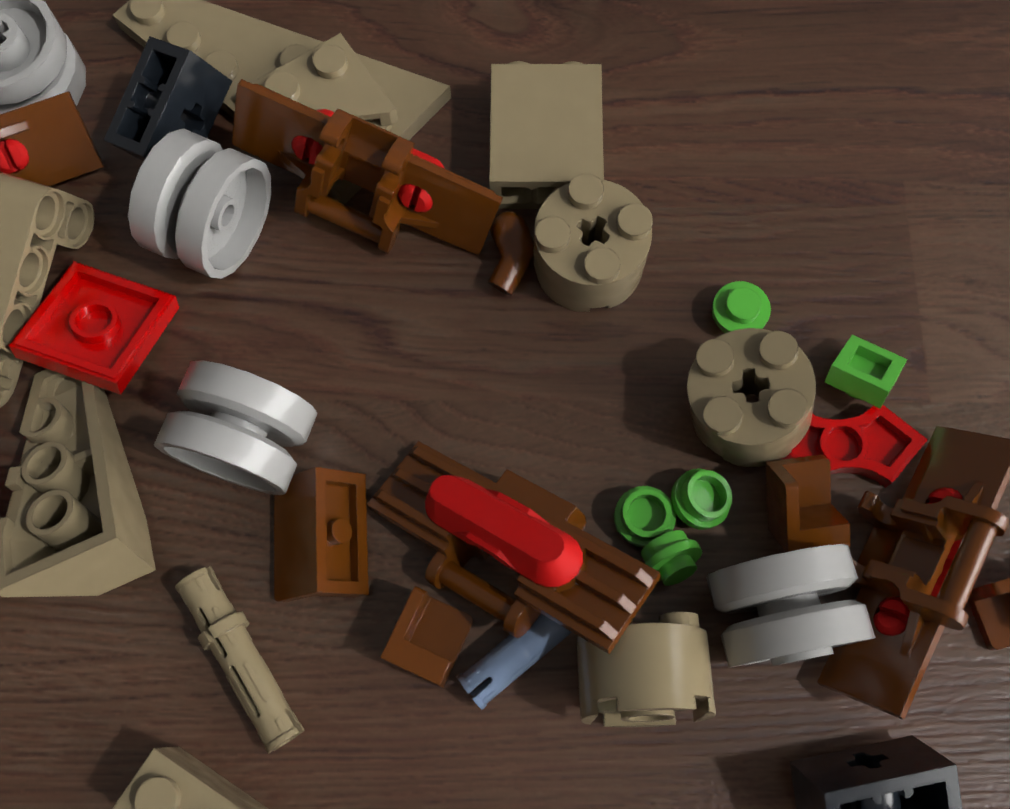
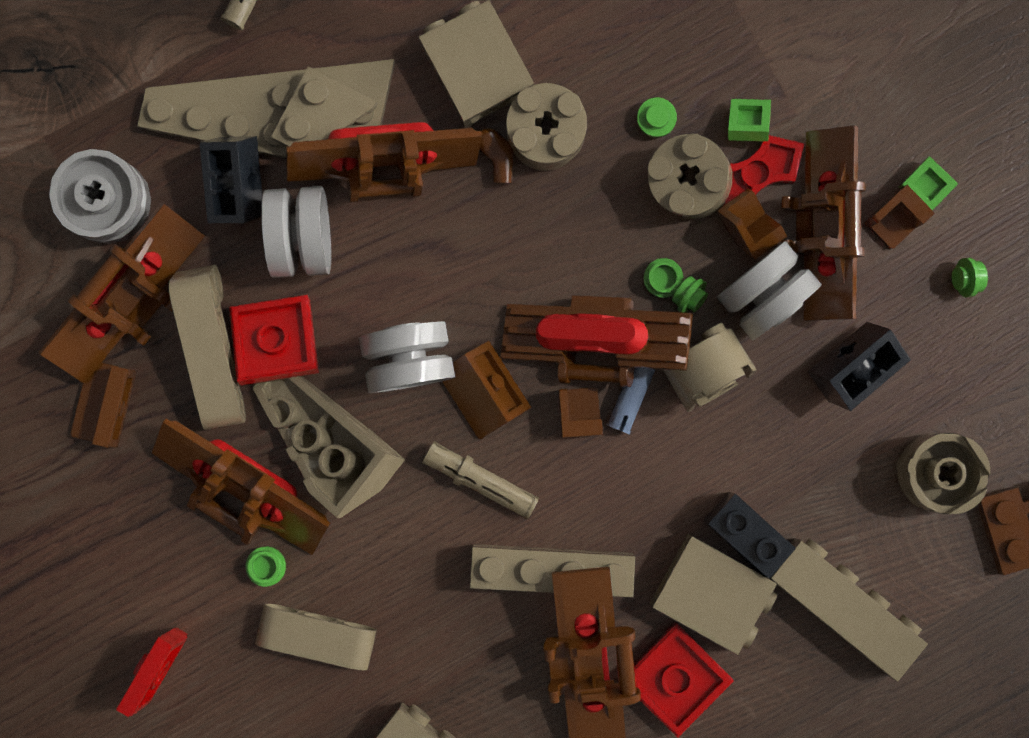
camera: 30 degrees left, 15 degrees up
bright green plate [671,469,732,530] -> none

